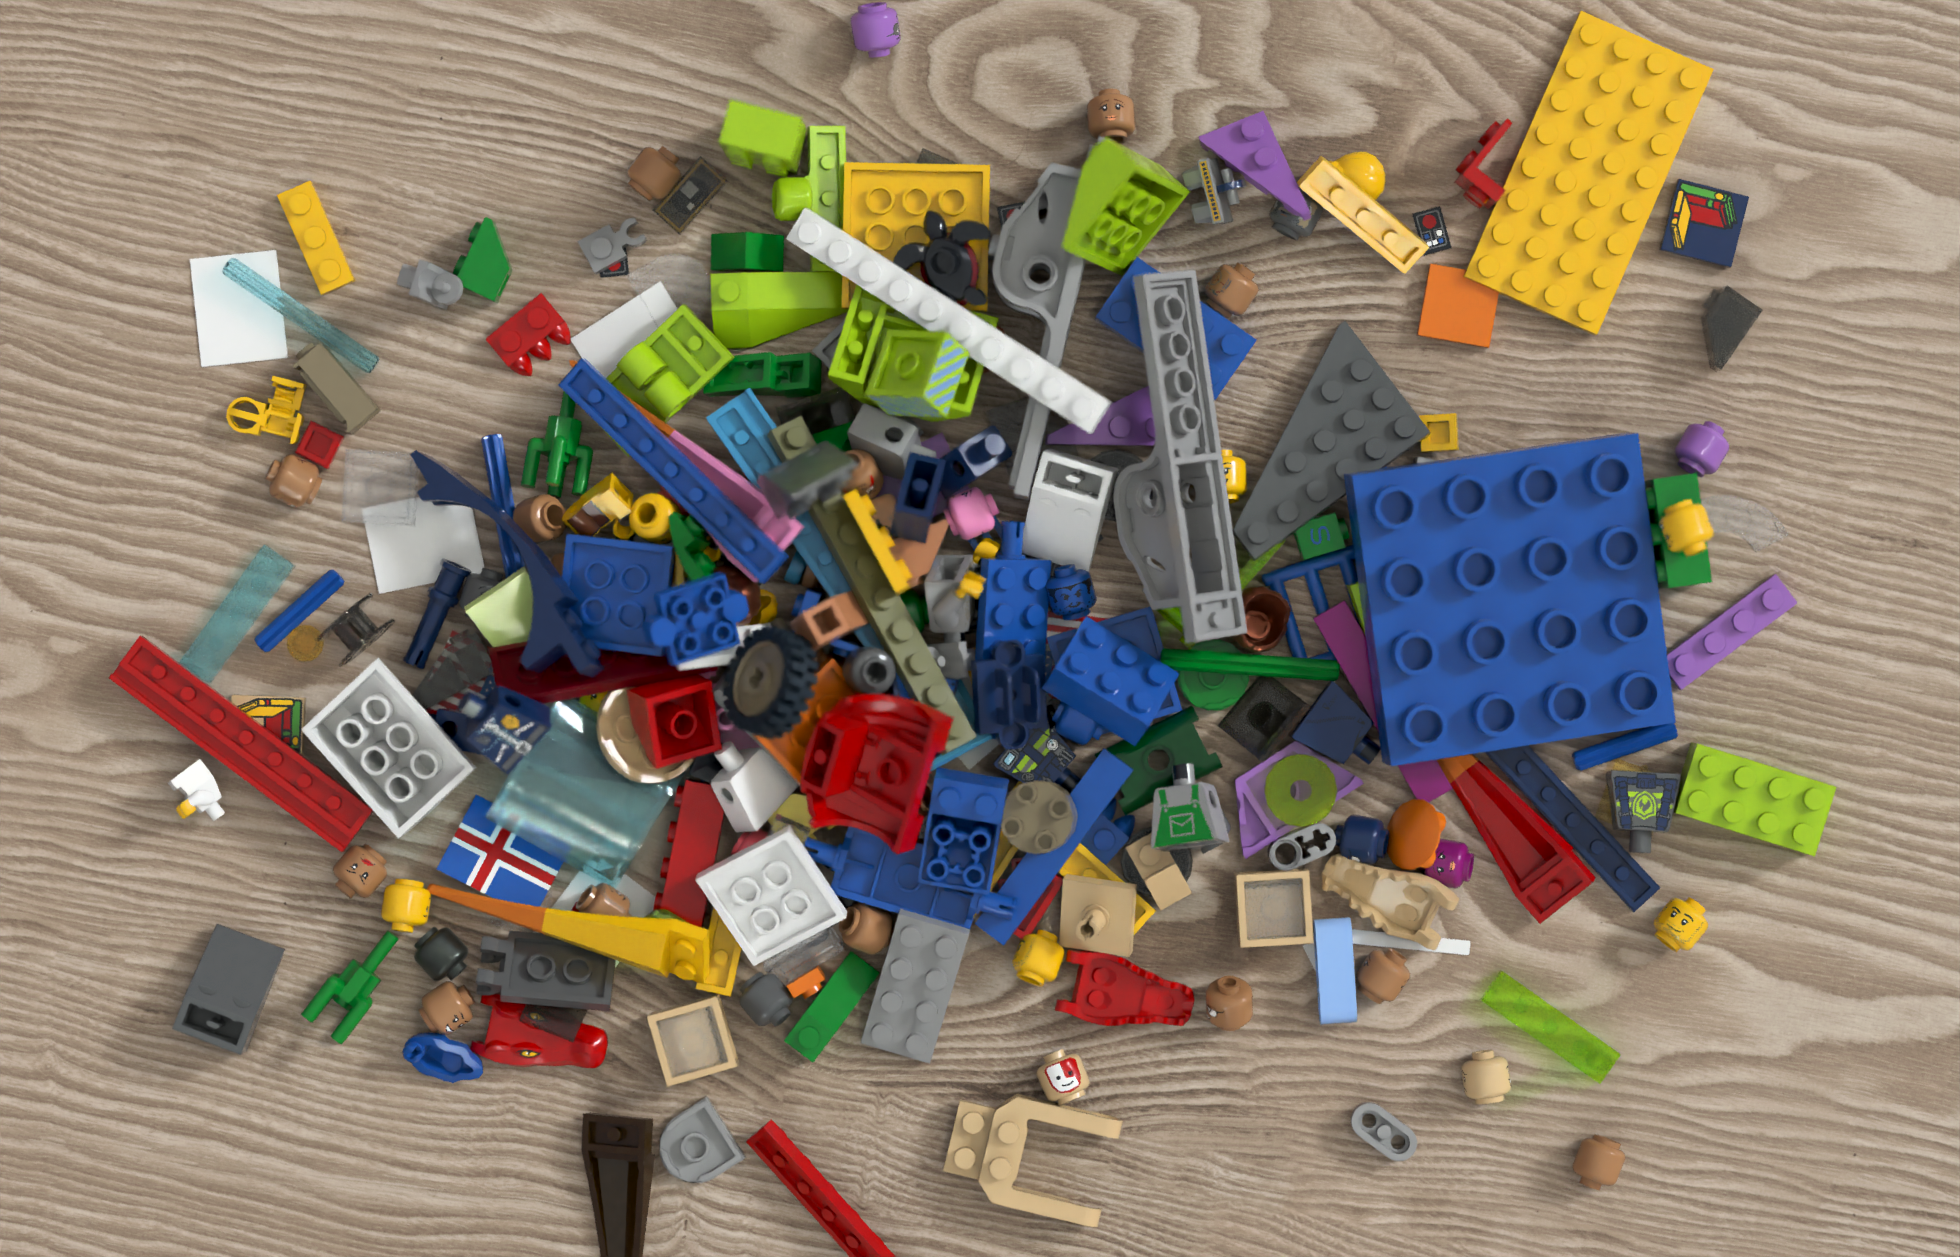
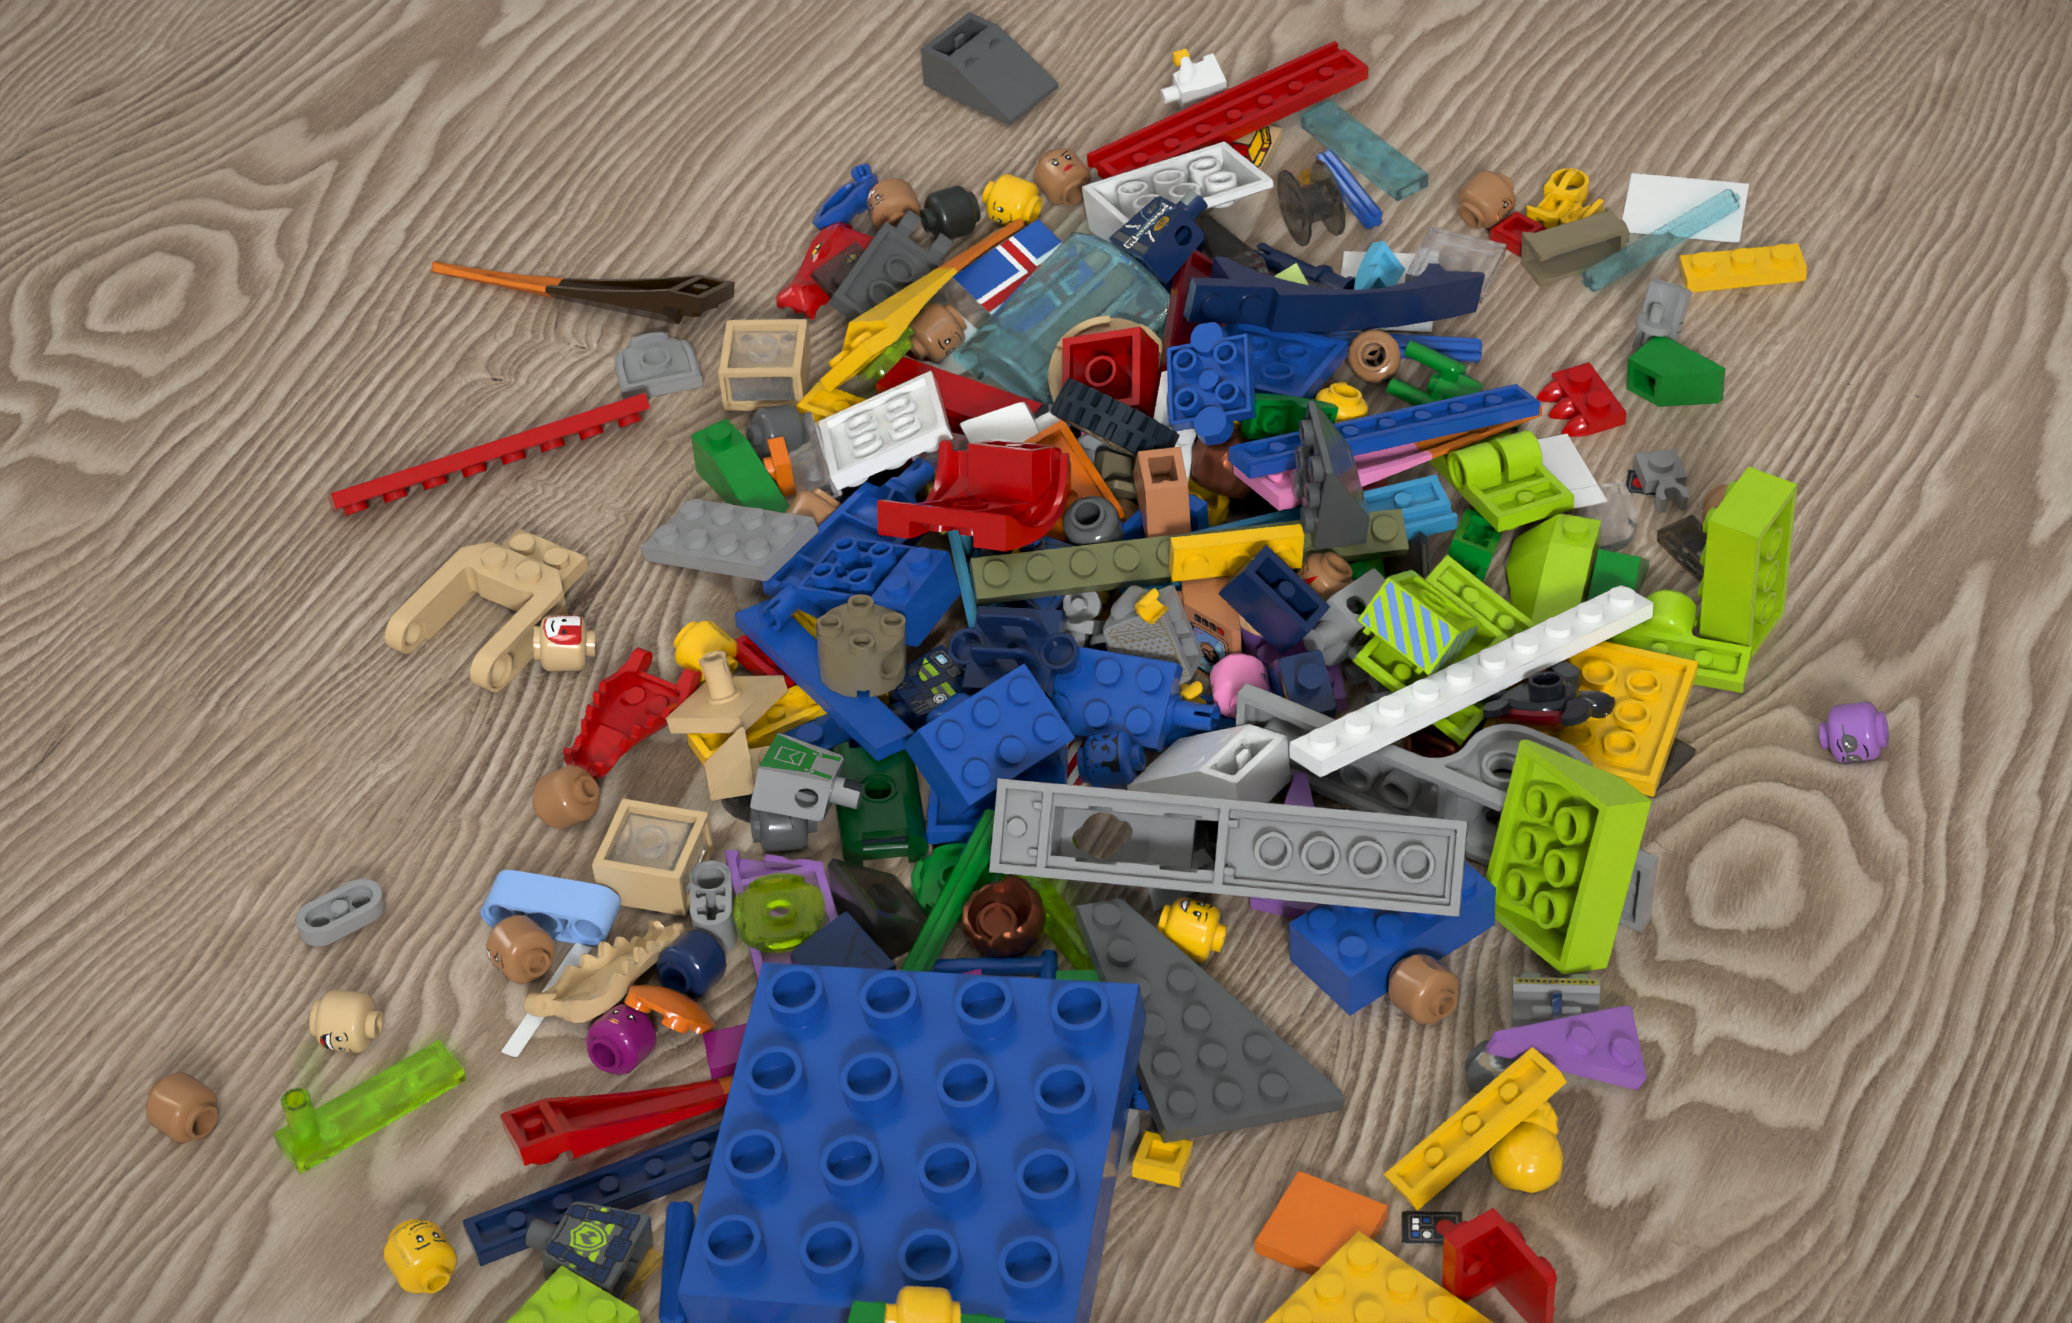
camera: 110 degrees right, 45 degrees down
green plant [301,930,399,1045] -> none
yellow leg [562,473,634,536] -> none
medium nougat head [1087,89,1136,144] -> none
none -> medium azure slope [1354,240,1406,290]

